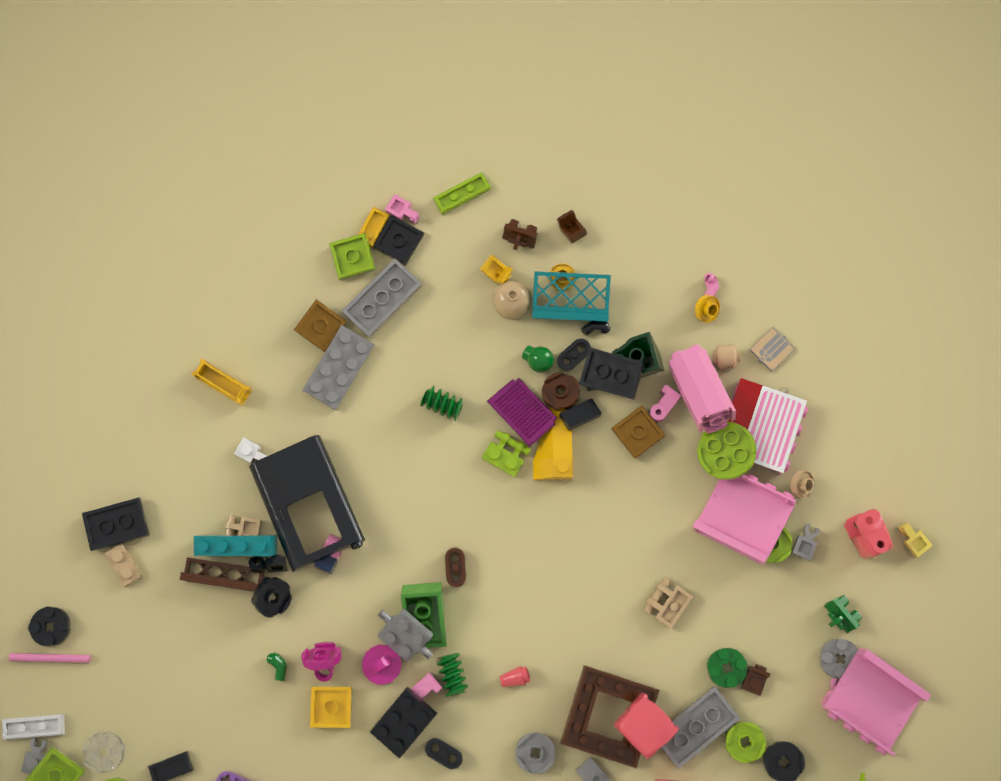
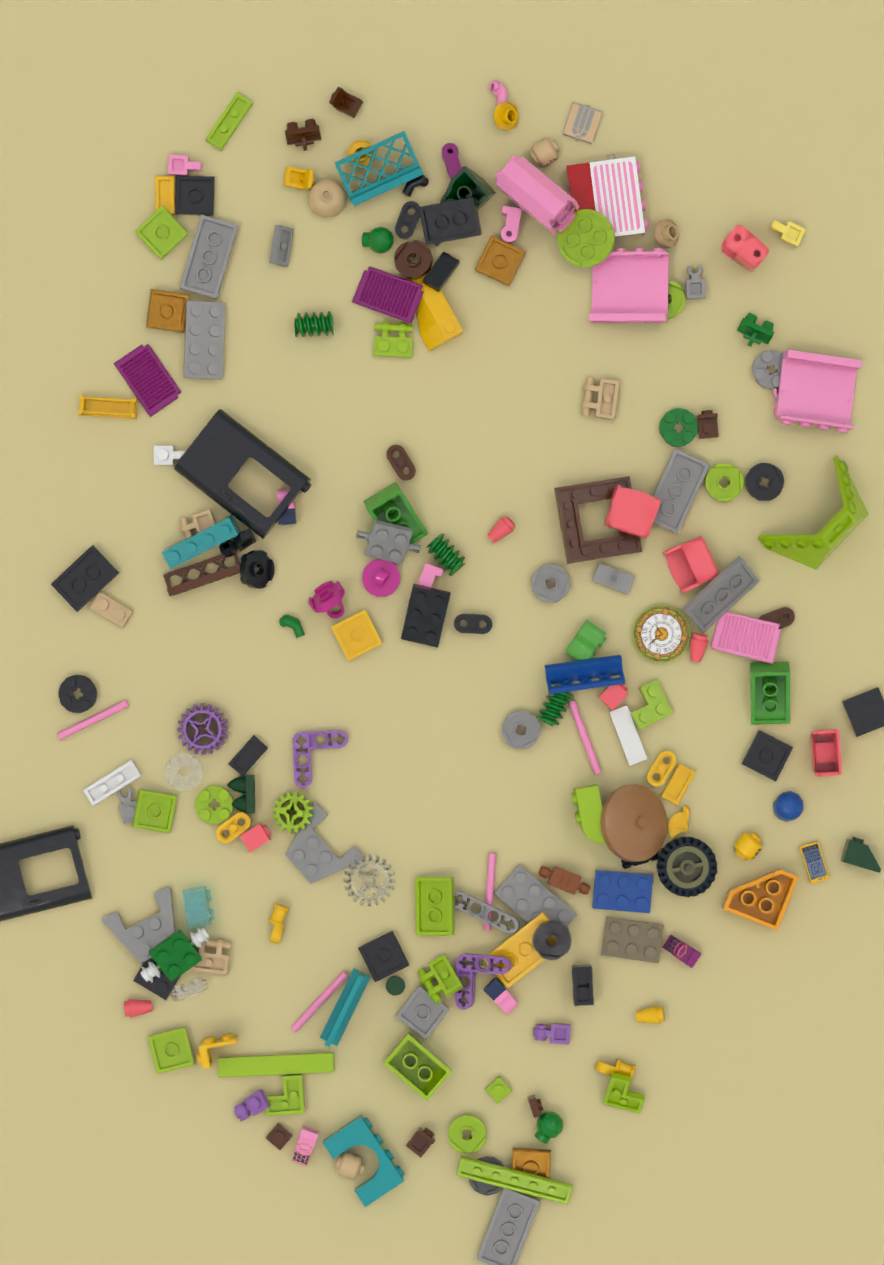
camera: 25 degrees left, 10 degrees up
none -> magenta window [114,344,181,417]
none -> medium lavender gear [177,703,229,755]
none -> light grey plate [269,225,294,267]
none -> magenta leg [442,143,464,181]

